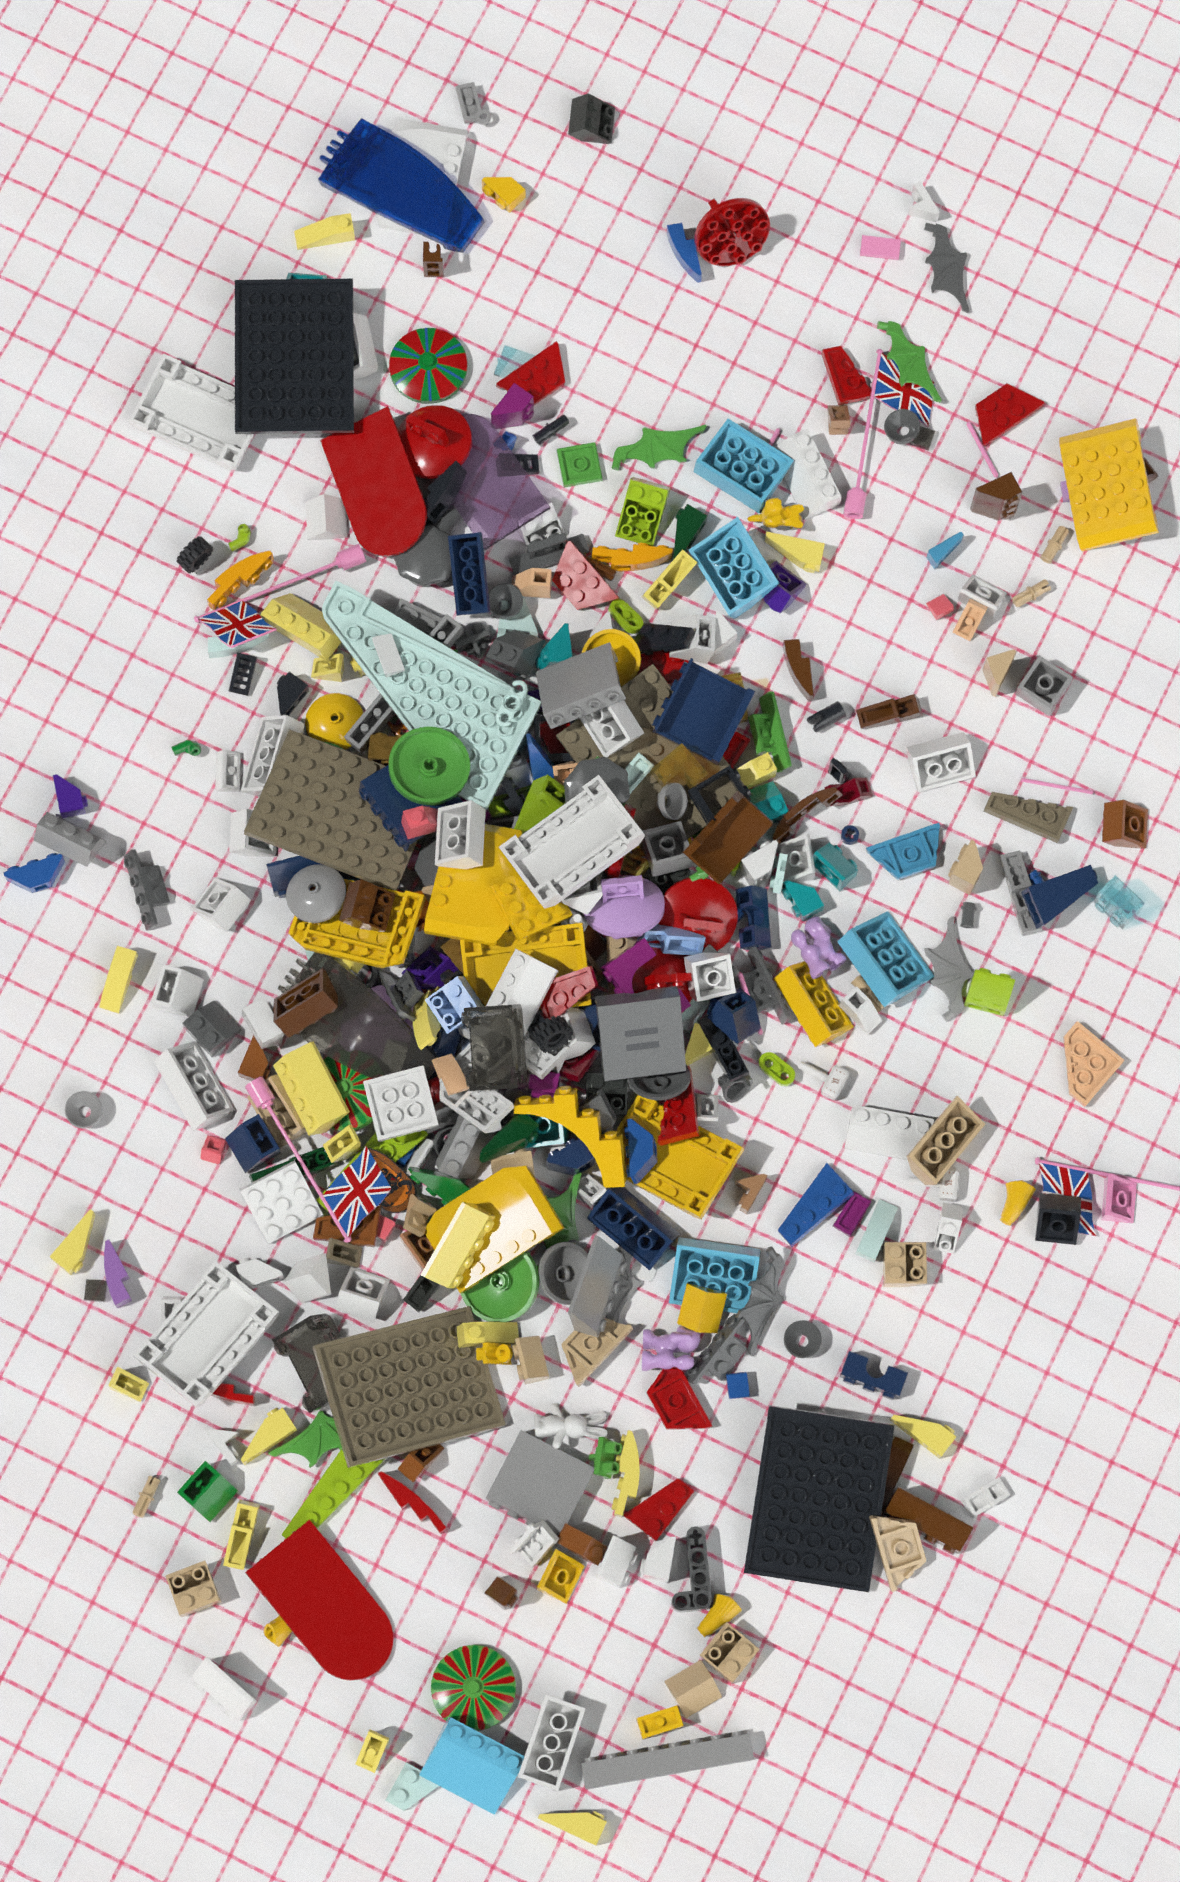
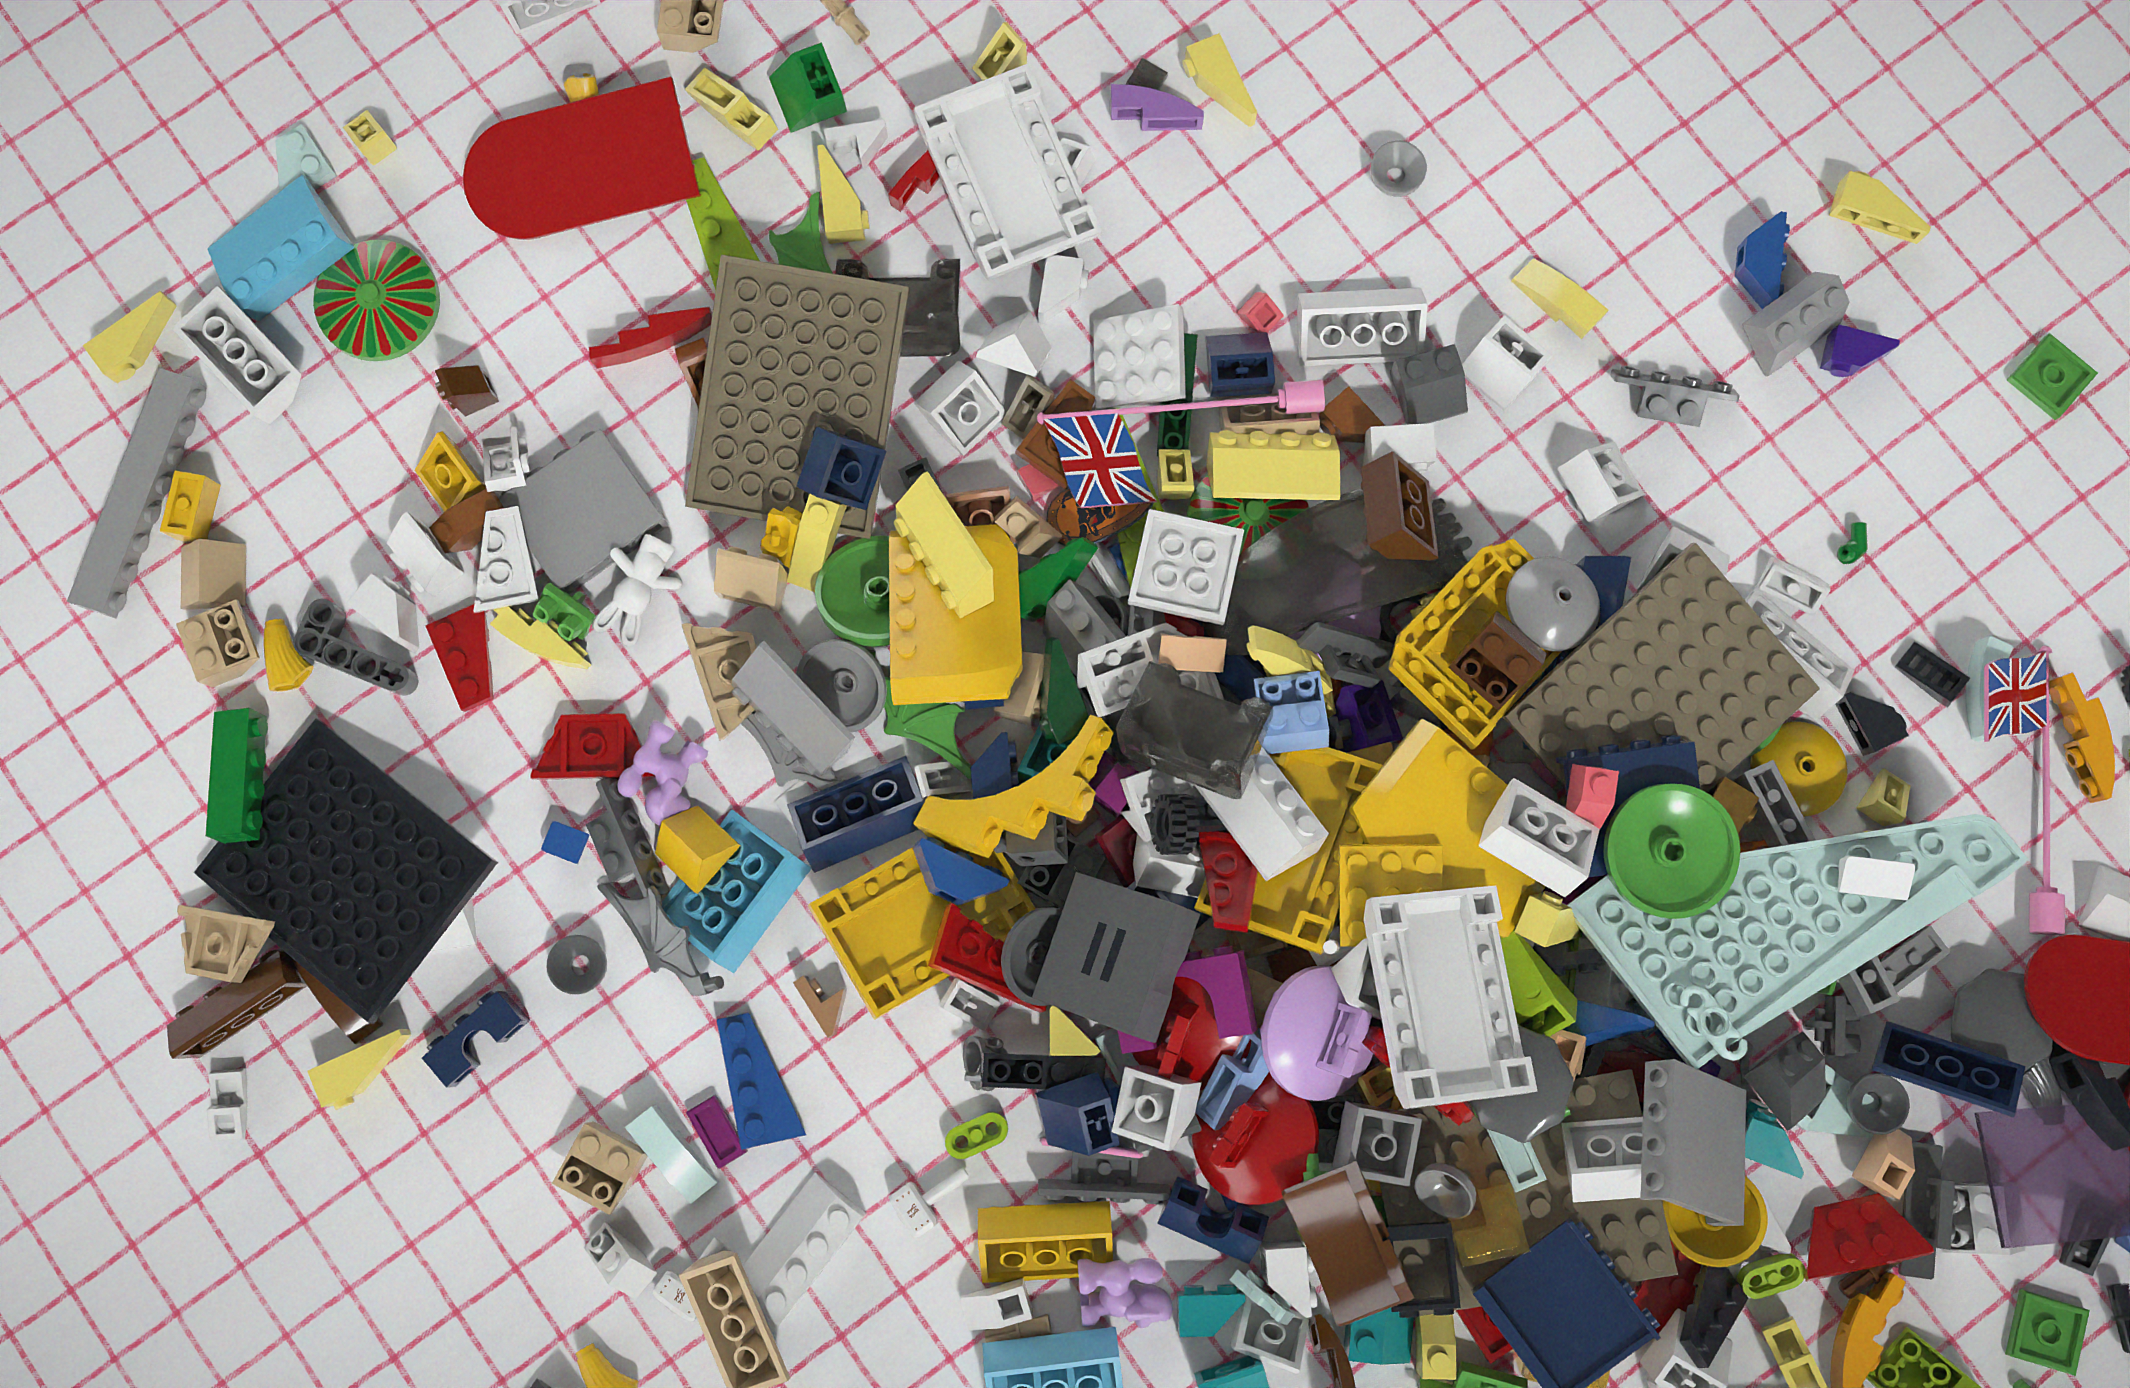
camera: 120 degrees right, 5 degrees up
light yellow slope [260,593,341,661] -> none
none -> green brick [205,708,268,843]
none -> white wing [474,506,539,613]
none -> dark blue slope [796,427,887,510]
none -> light yellow slope [1515,891,1580,947]
none -> bright green tile [2007,333,2098,420]

